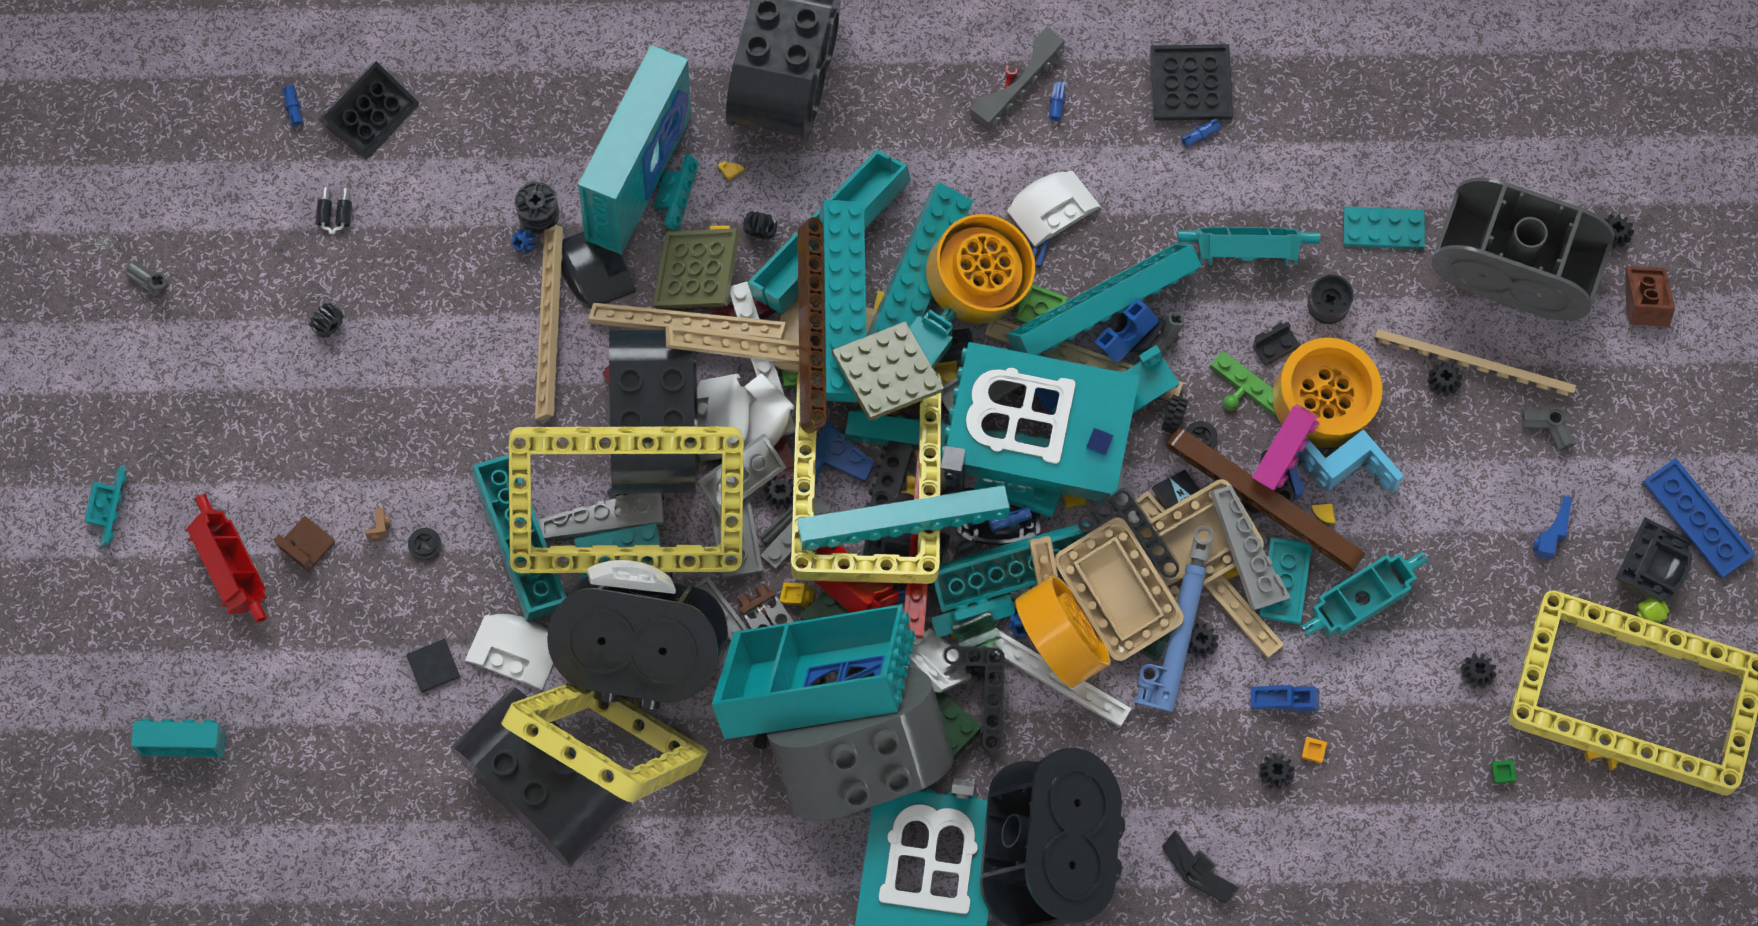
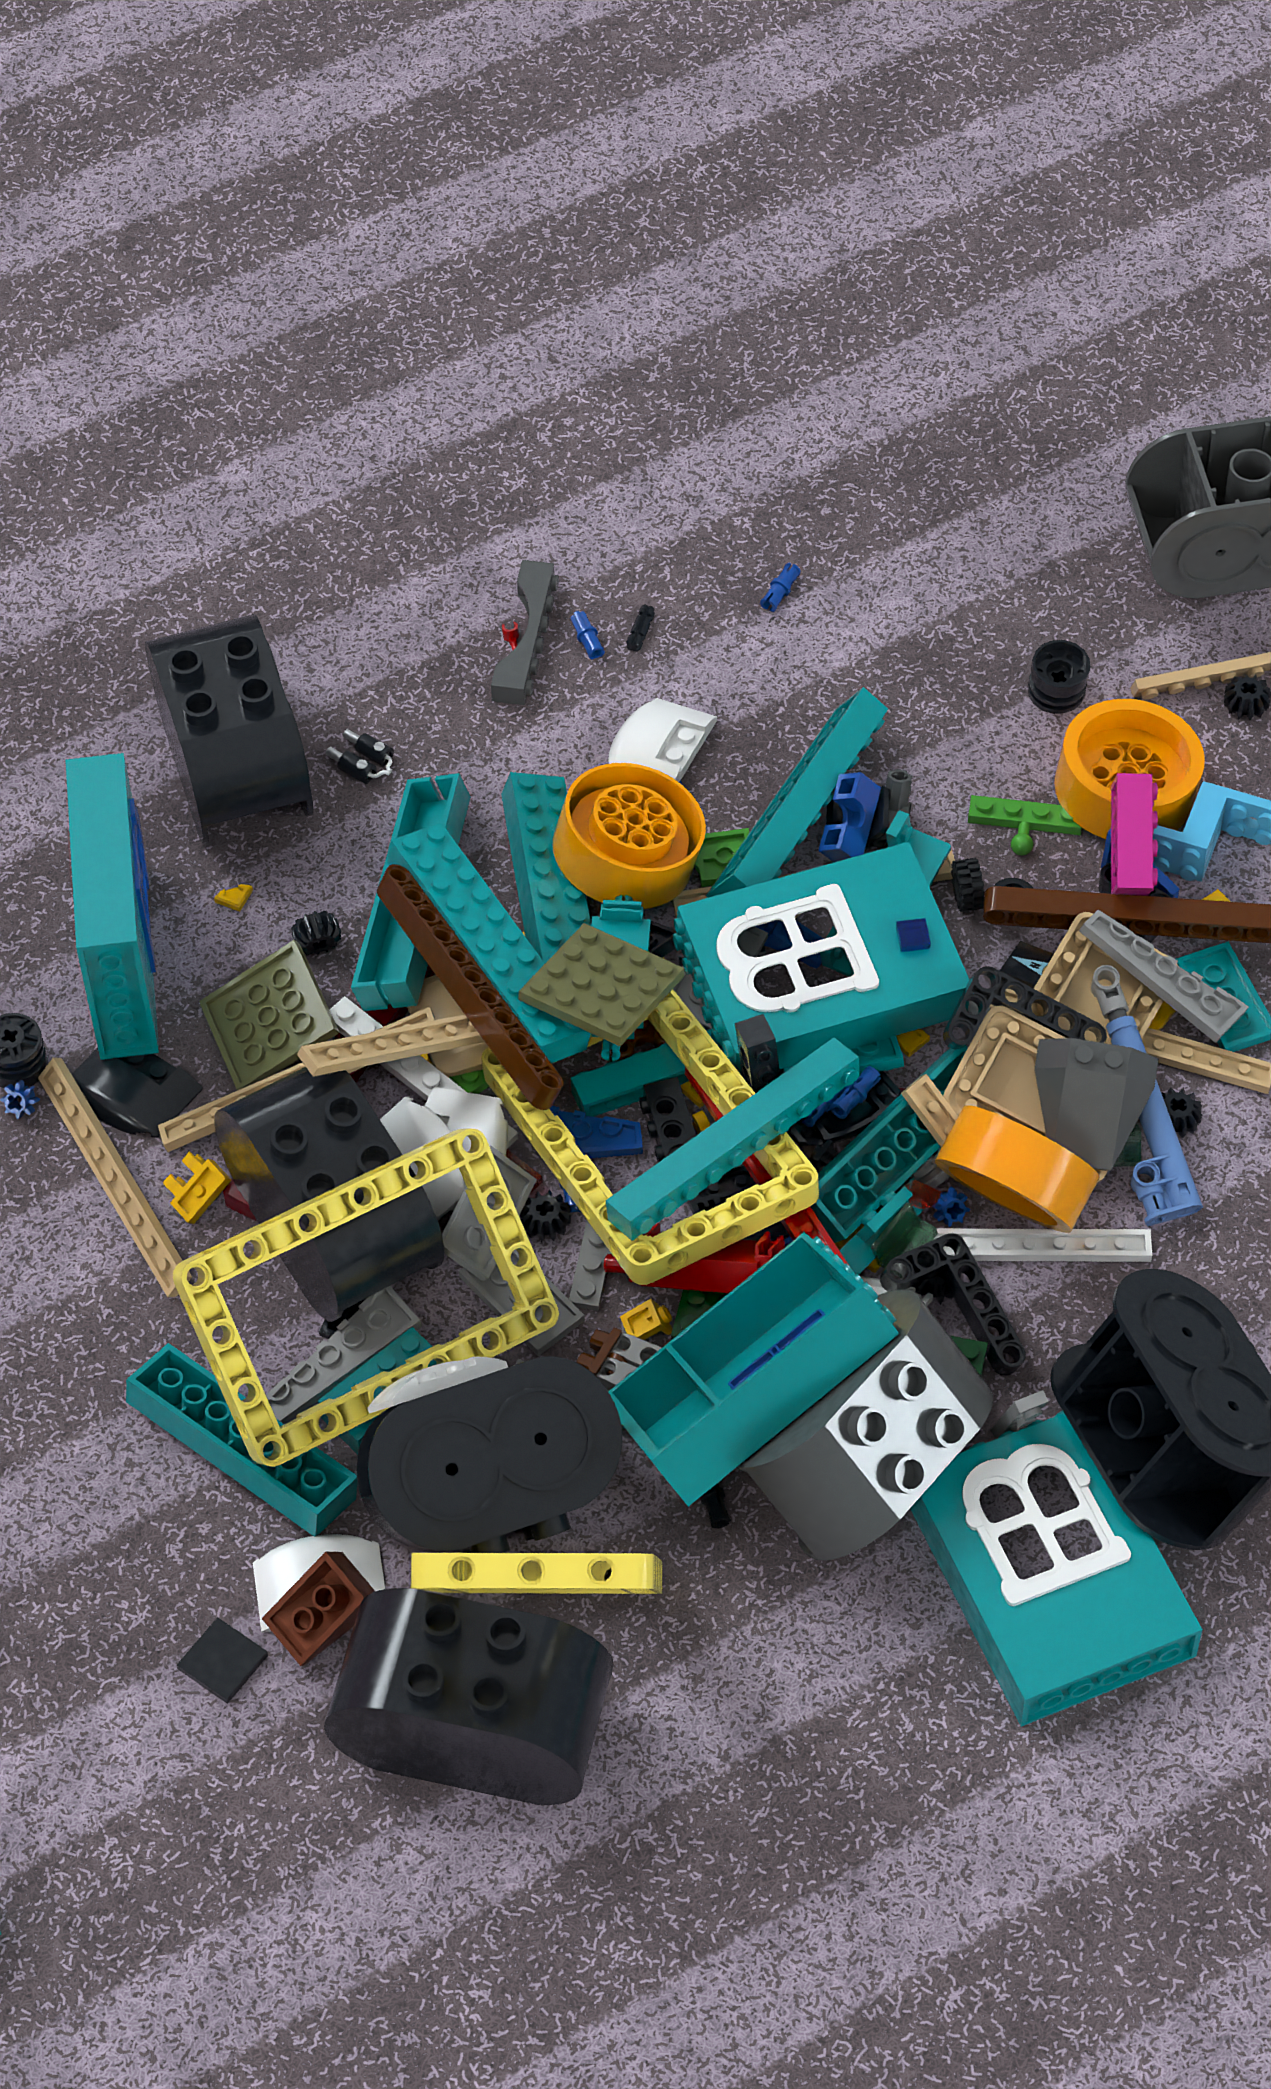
camera: 30 degrees left, 15 degrees down
medium nougat bracket [365,508,391,542] -> none
black gear [408,528,441,560] -> none
teal bracket [653,154,699,232] -> none
dark grey axle [760,505,793,545] -> none
black plate [1150,44,1233,121] -> none
teal brick [1177,227,1320,266] -> none
black bracket [1252,322,1300,366] -> none
teal plate [1343,206,1425,249] -> none
none -> yellow plate [163,1151,231,1224]
none -> copper slope [261,1551,376,1666]
none -> black piece [326,729,394,784]
none -> black axle [626,604,655,652]
none -> clear red plate [905,1179,941,1209]
none -> dark grey wedge [1034,1038,1159,1172]

